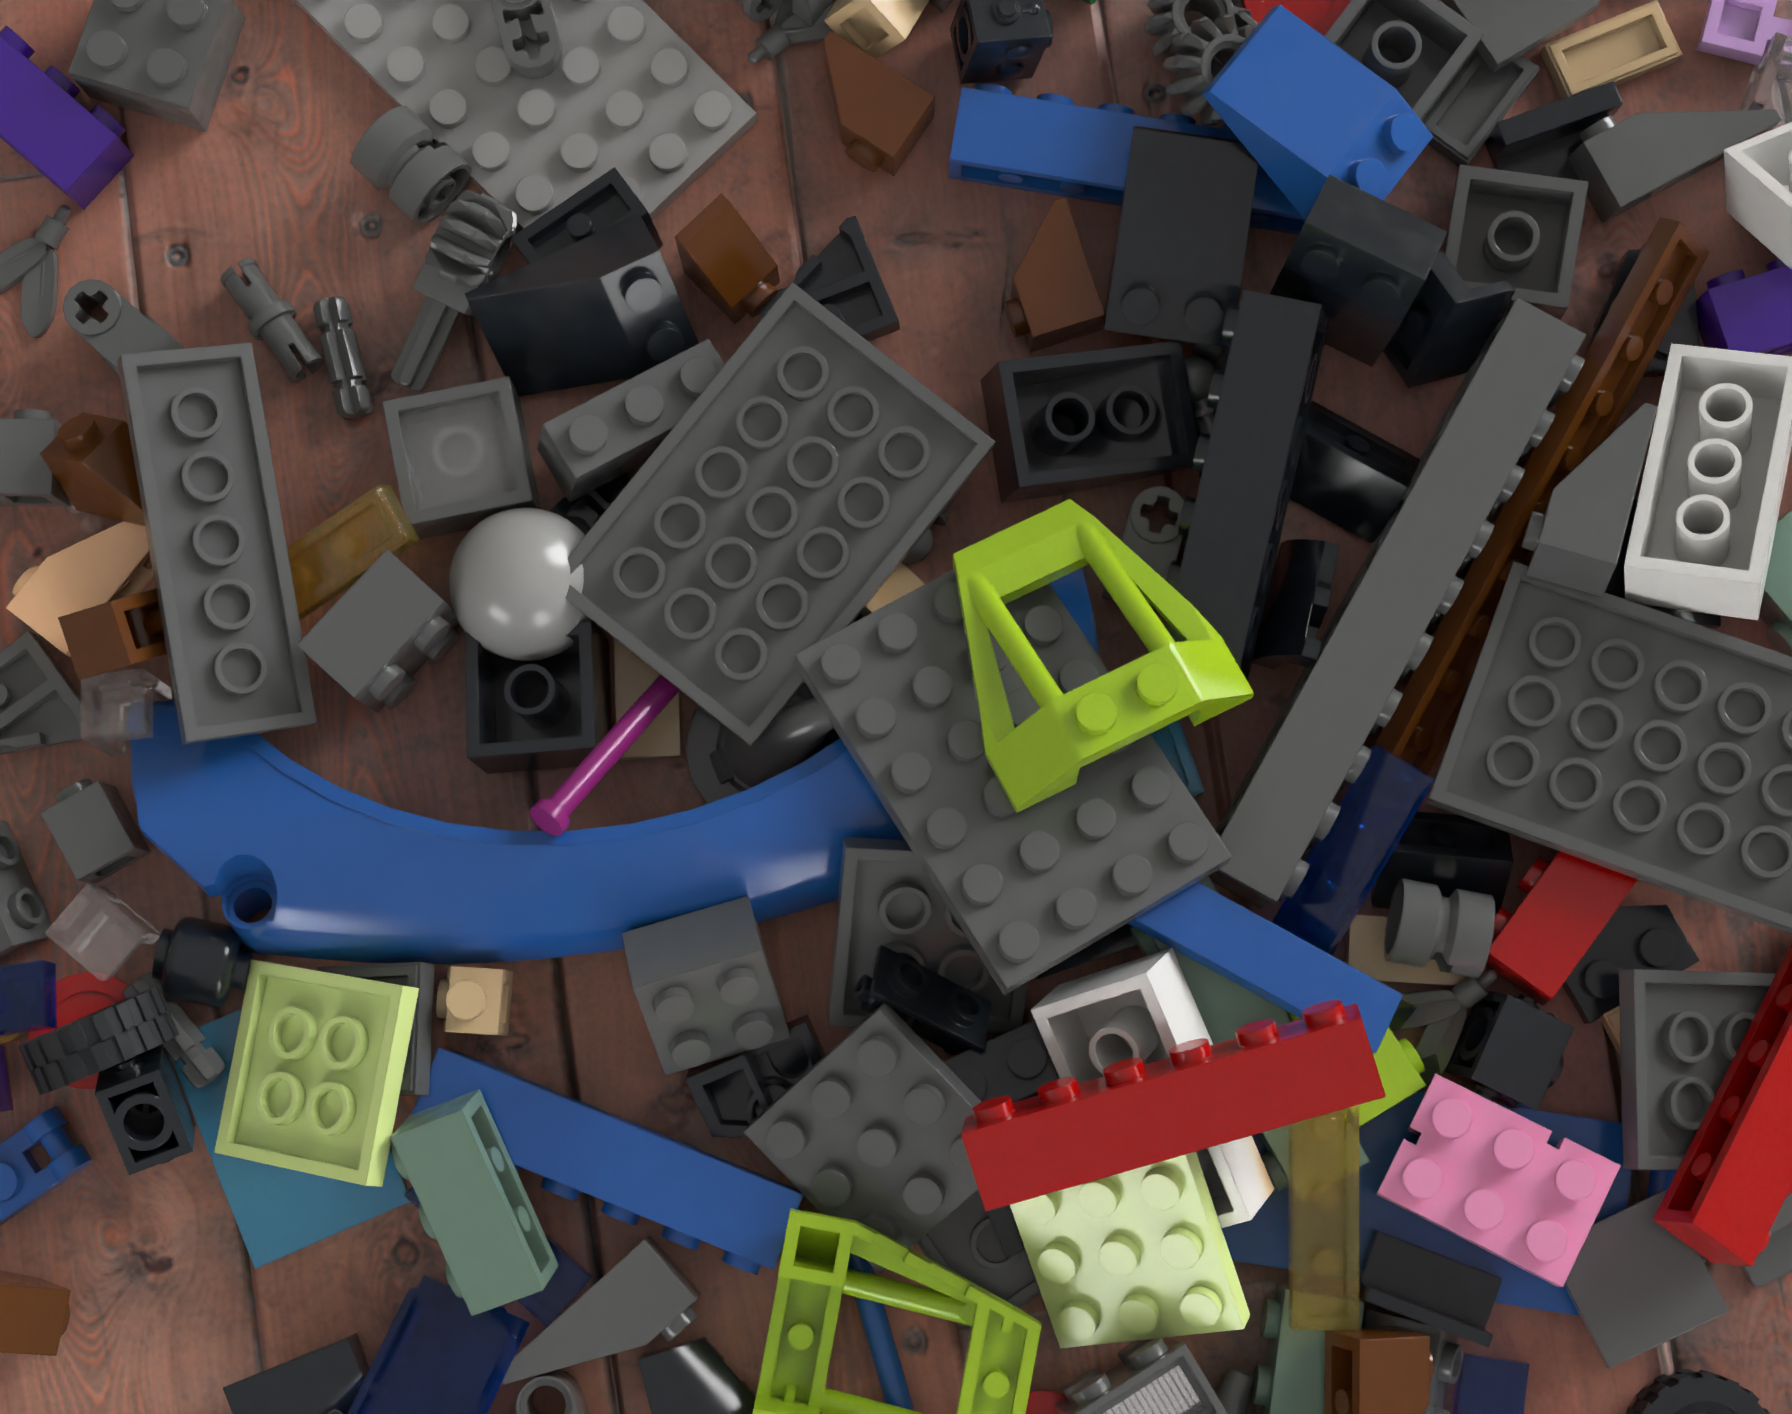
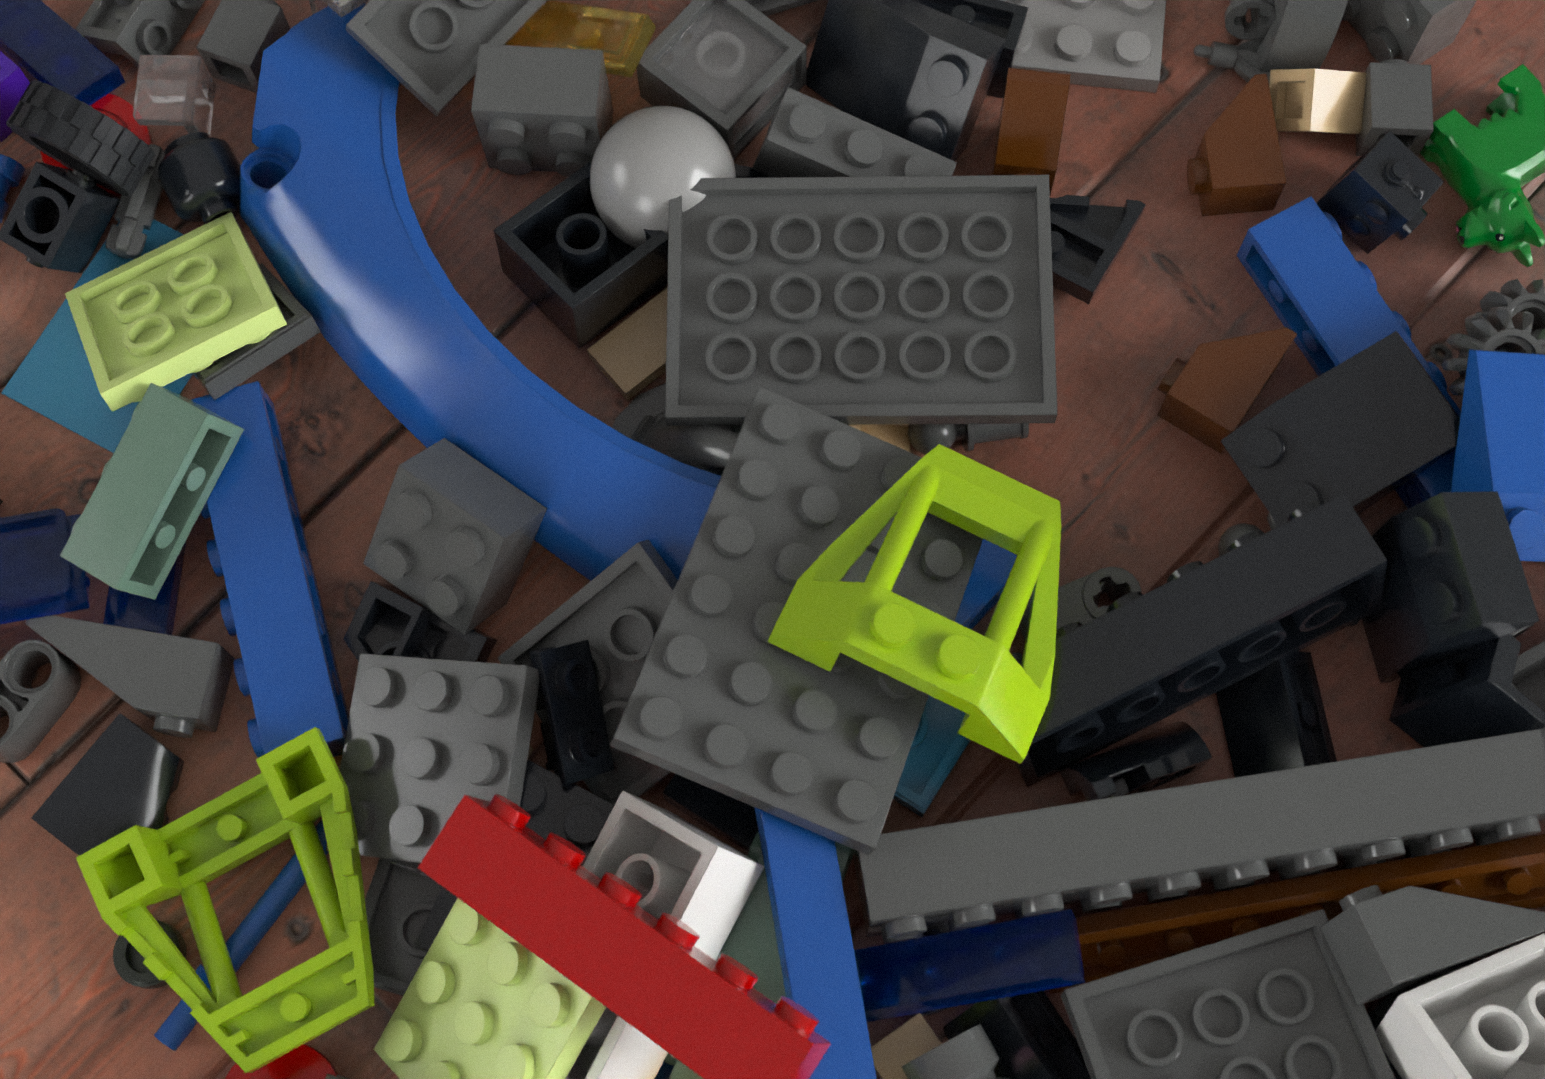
camera: 55 degrees right, 10 degrees down
tan brick [436,966,513,1036] -> none
magenta bar [530,675,680,836] -> none
black slope [980,341,1198,503] -> none

